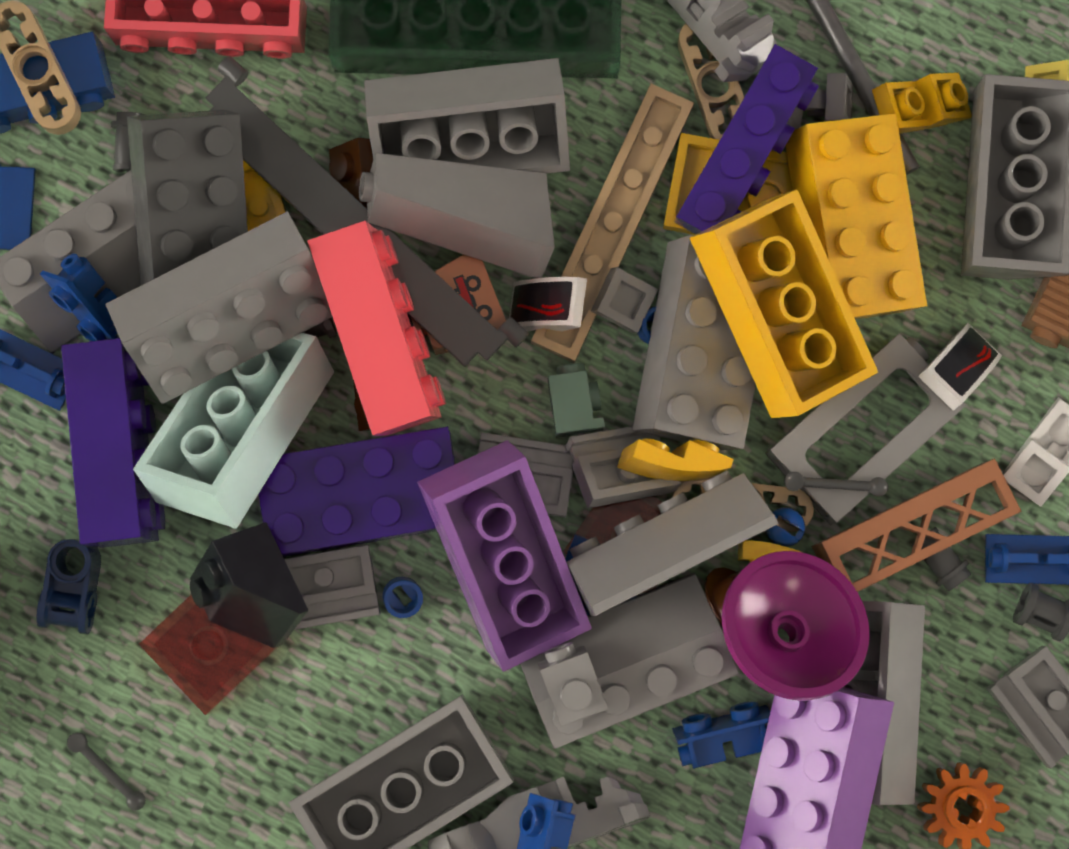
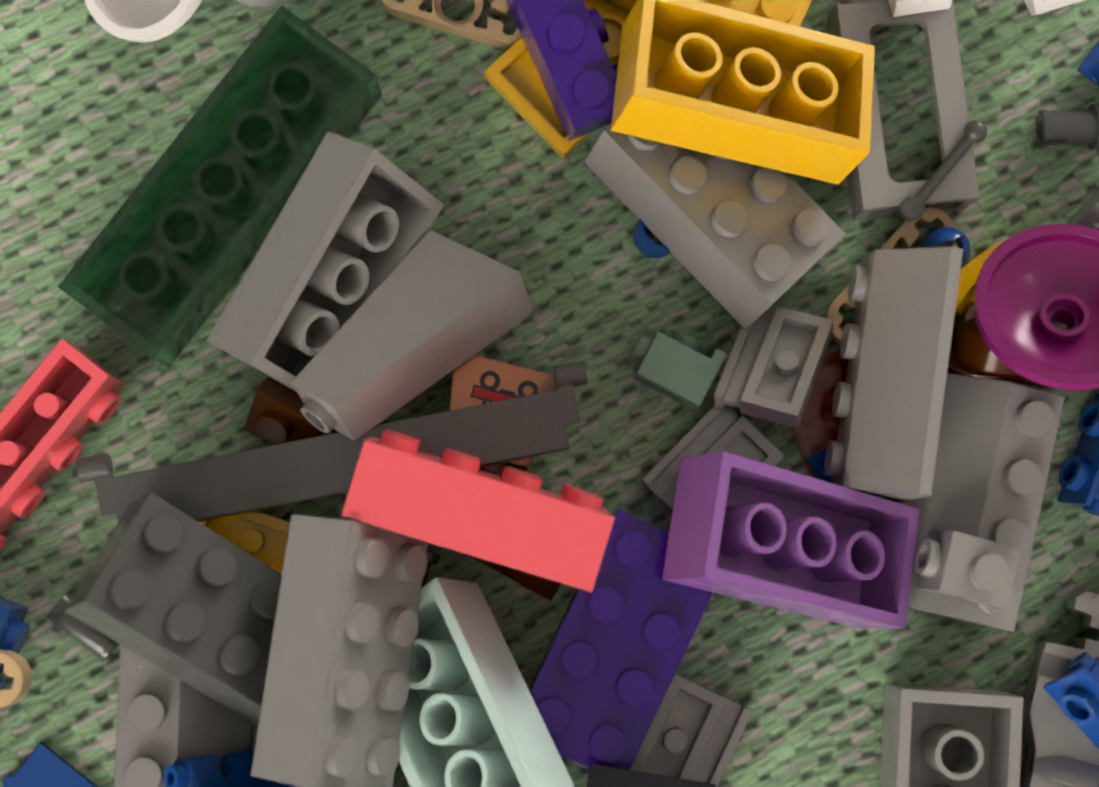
camera: 65 degrees left, 0 degrees up
blue hinge [382,576,423,618] -> none
slope [509,277,587,332] -> none
tan plate [531,83,694,363] -> none
light grey tile [591,267,658,333] -> none
yellow slope [617,438,734,481] -> none
nougat fence [811,458,1022,592] -> none

